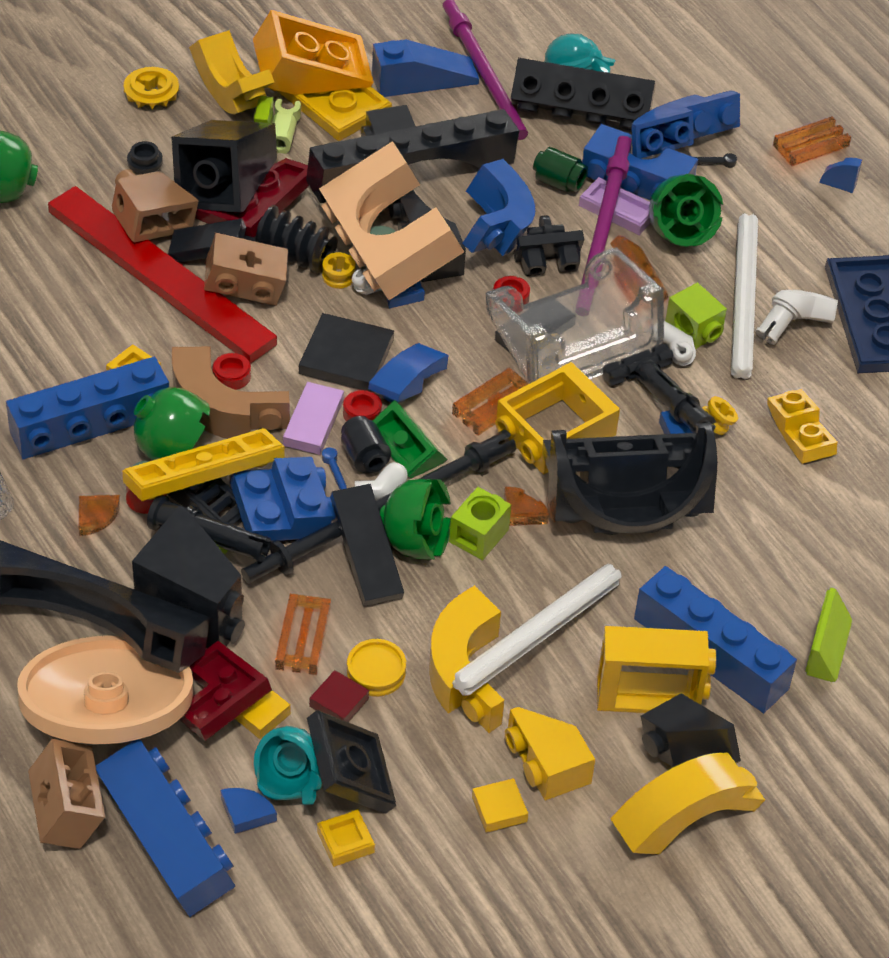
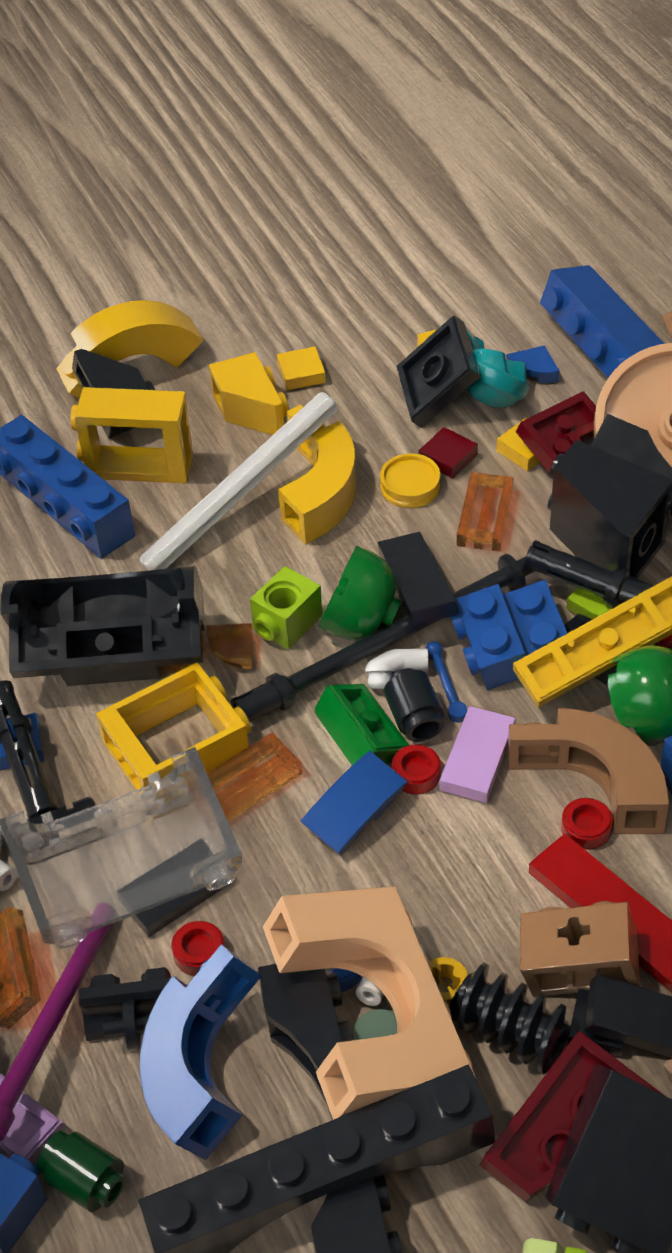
camera: 170 degrees left, 0 degrees up
black tile [298,313,394,392] -> none

